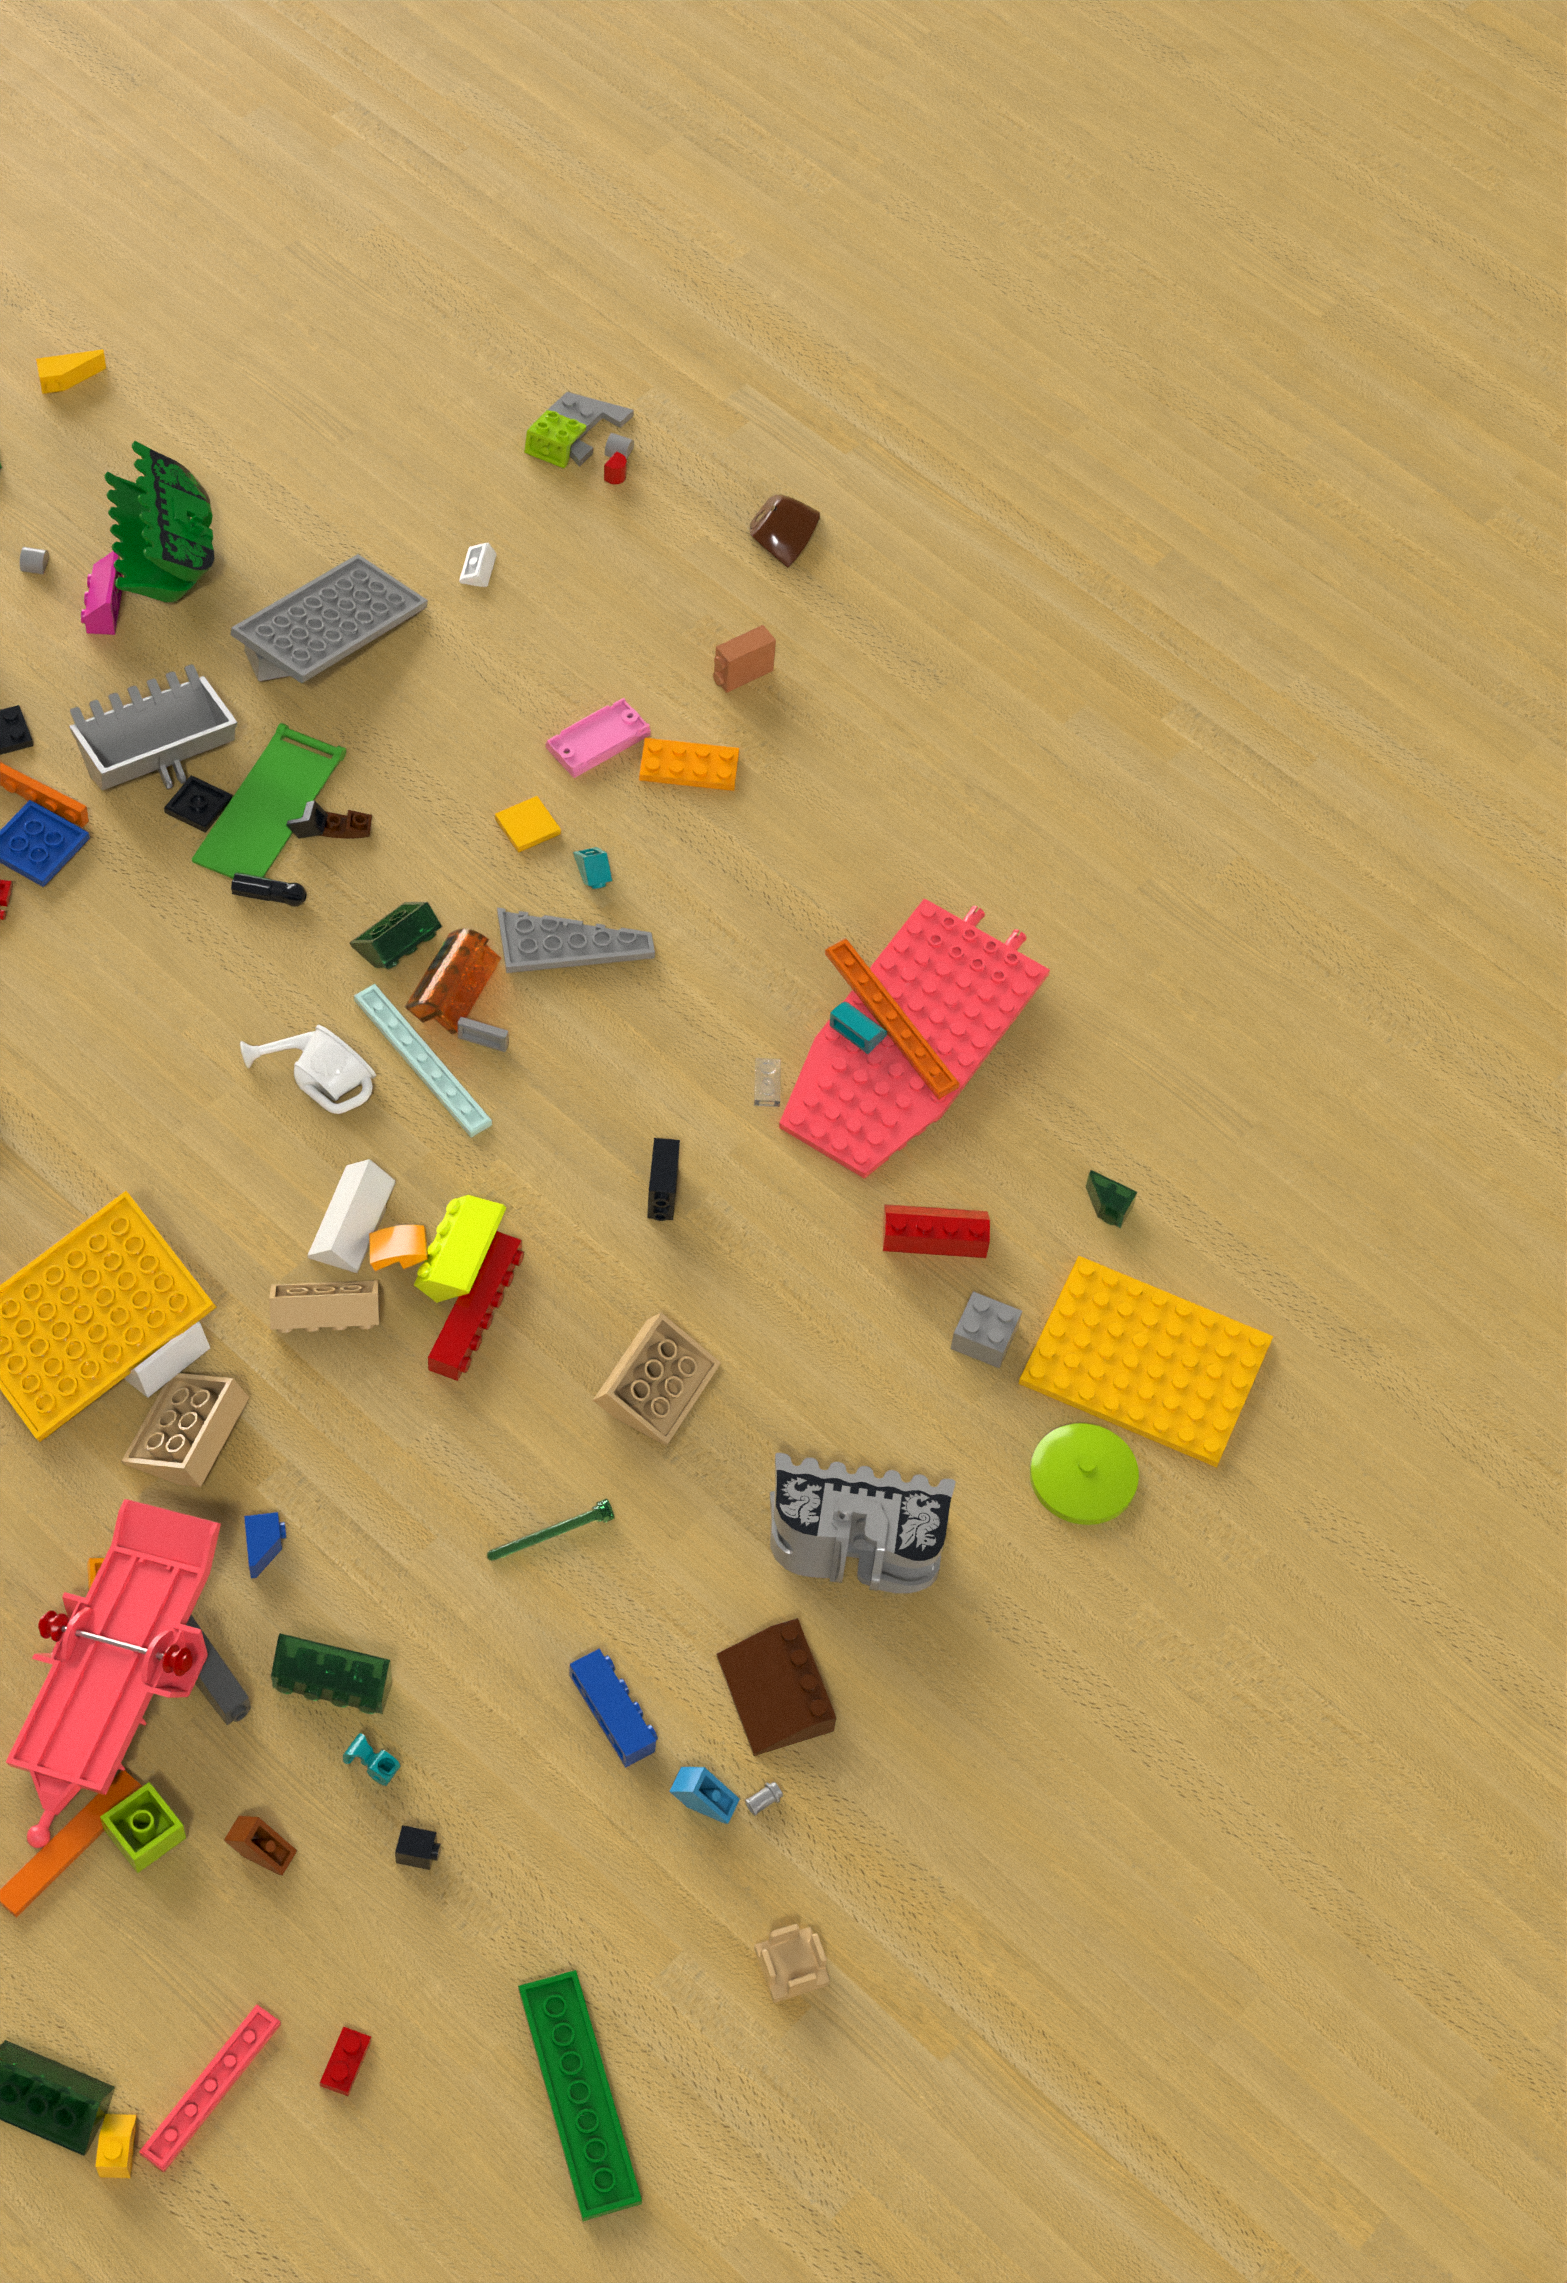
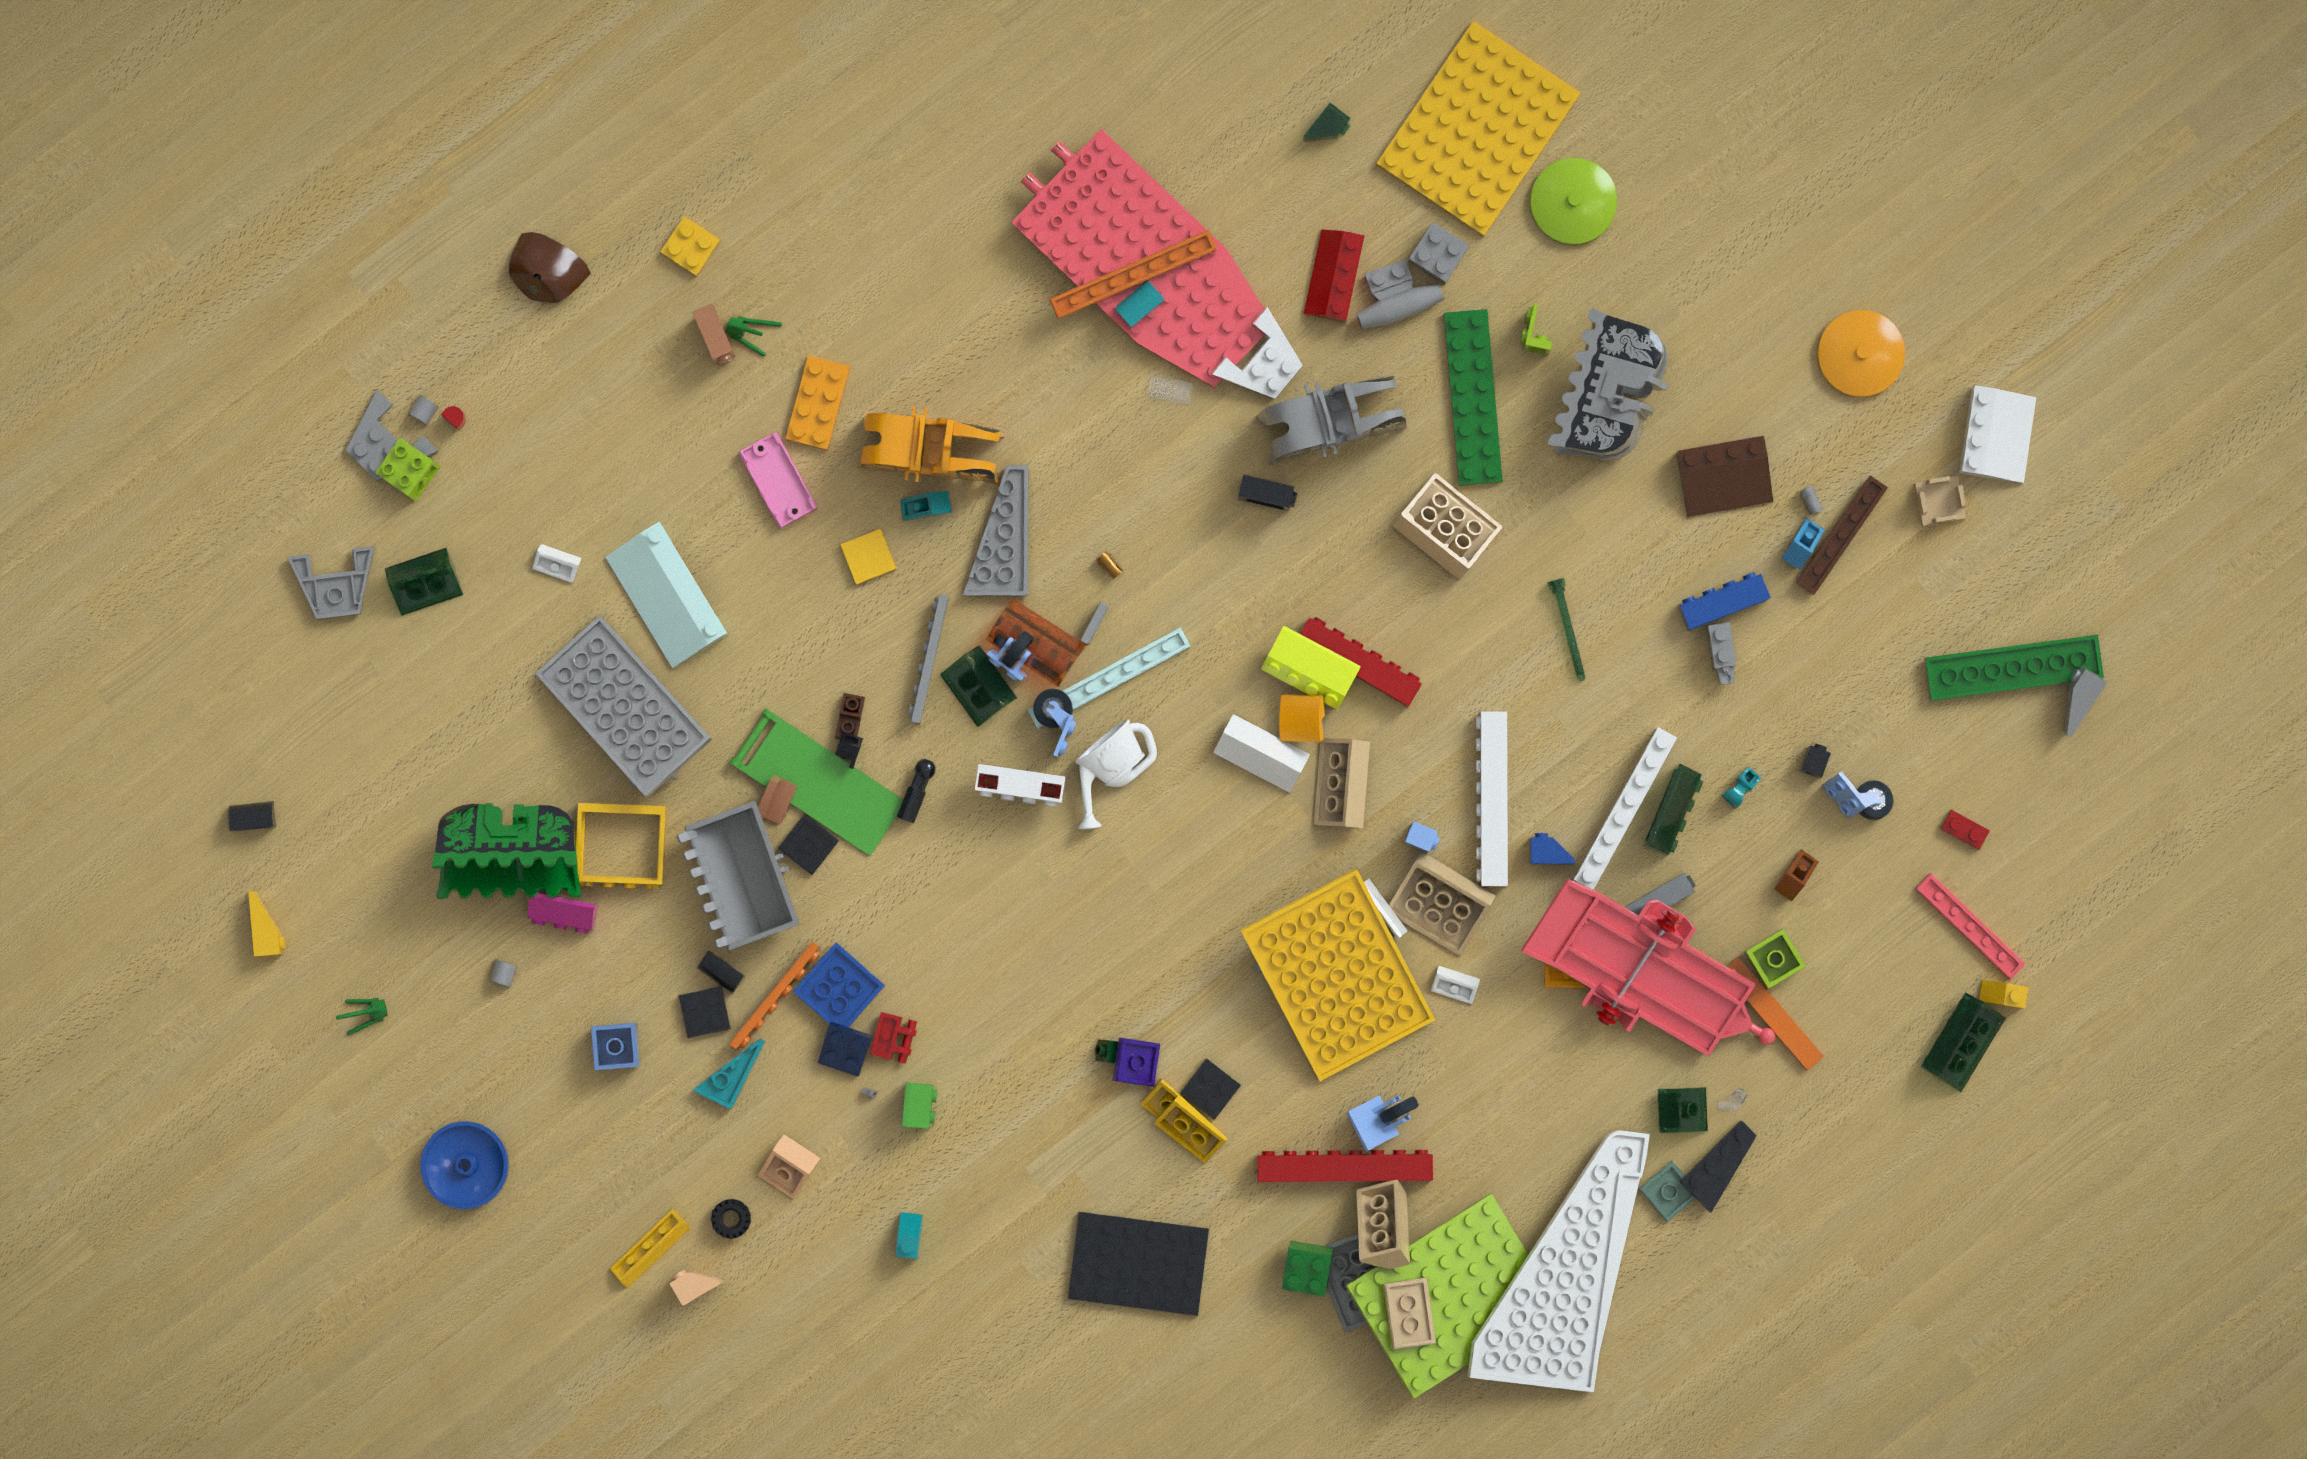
camera: 75 degrees left, 30 degrees up
none -> black brick [229,801,276,832]
none -> light grey wing [287,546,375,620]
none -> clear green slope [385,547,463,616]
none -> yellow window [576,803,667,889]
none -> light aqua slope [605,522,728,668]
none -> yellow plate [660,216,721,277]
none -> black brick [697,950,745,994]
none -> green plant [726,316,782,356]
none -> nougat panel [758,775,797,824]
none -> light orange animal [857,406,1004,484]
none -> light grey plate [908,594,949,724]
none -> white piece [975,764,1066,807]
none -> plate [987,631,1034,681]
none -> plate [1033,689,1077,758]
none -> pearl gold pin [1096,551,1123,579]
none -> white wing [1211,307,1303,399]
none -> light grey animal [1256,376,1407,465]
none -> light grey plate [1356,259,1444,330]
none -> light blue brick [1404,822,1440,853]
none -> white slope [1431,966,1480,1004]
none -> green plate [1444,309,1503,486]
none -> white brick [1476,712,1508,887]
none -> lime bracket [1520,303,1553,355]
none -> white brick [1572,727,1677,890]
none -> light grey hinge [1706,622,1736,685]
none -> reddish brown plate [1796,475,1888,595]
none -> light orange dish [1817,310,1905,397]
none -> light blue plate [1823,771,1894,820]
none -> white slope [1959,385,2036,483]
none -> light grey slope [2063,665,2107,738]

